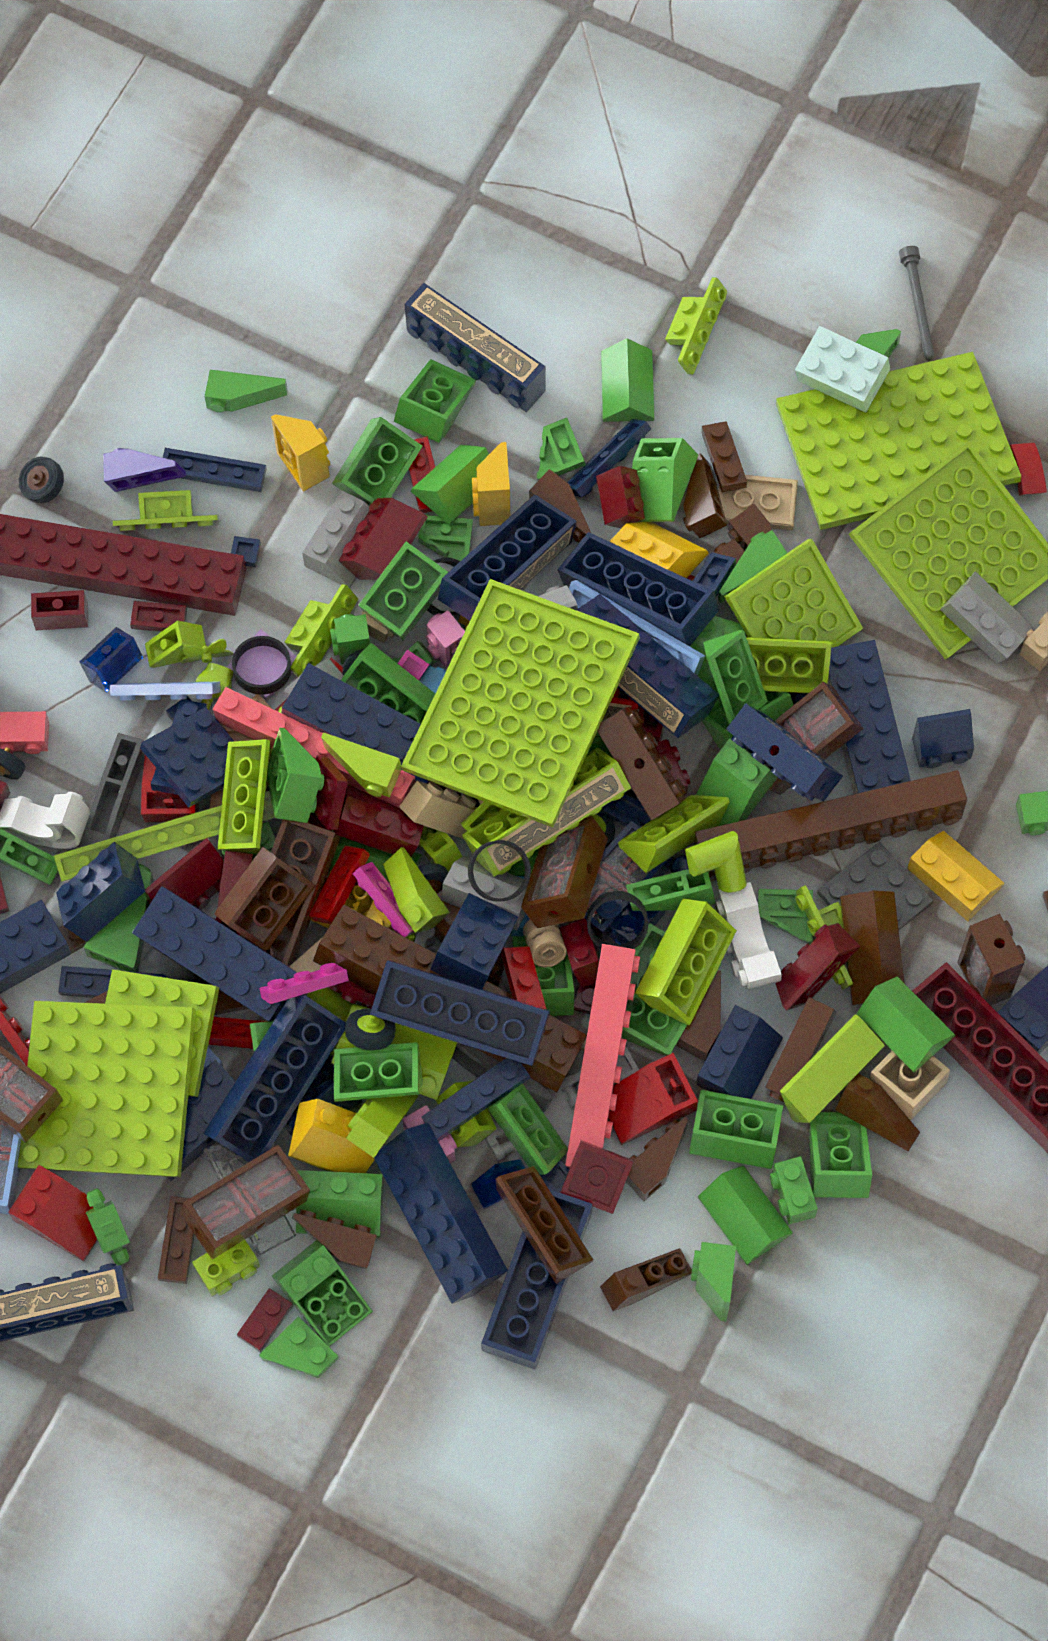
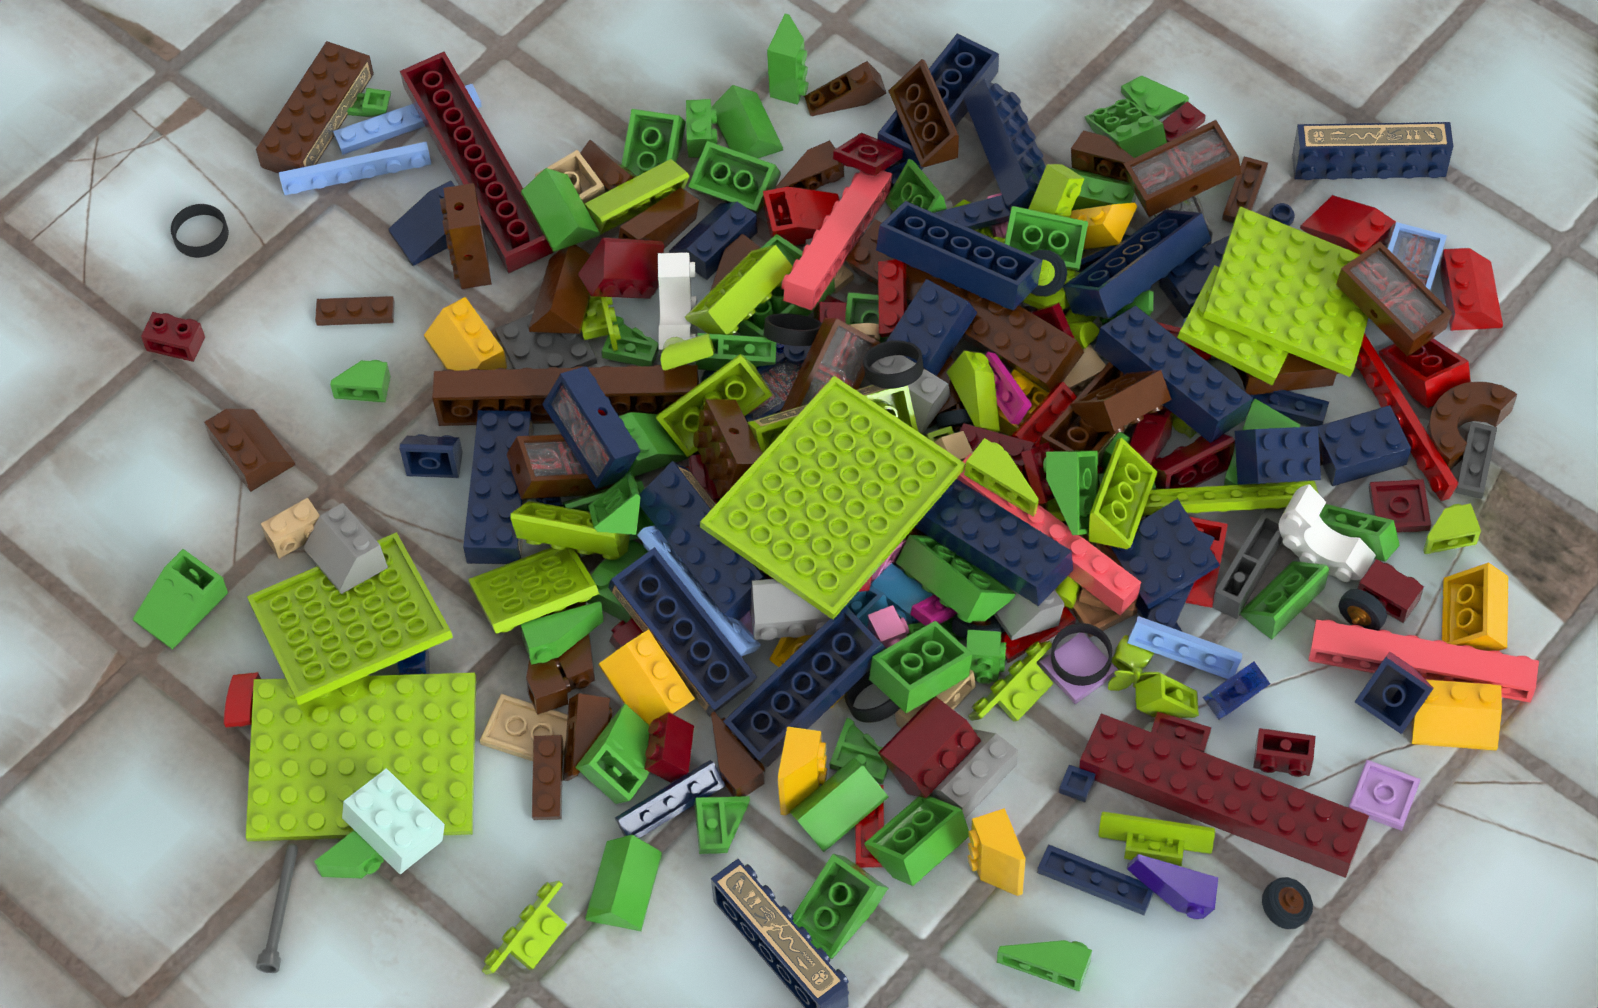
camera: 165 degrees left, 10 degrees down
bright green piece [86,1188,130,1266] -> none
dark pink plate [259,963,349,1004] -> none
clear blue slope [471,1159,525,1209] -> none
dark blue plate [693,552,736,598] -> none
none -> bright green slope [1240,561,1329,640]
none -> dark blue plate [1269,203,1295,226]

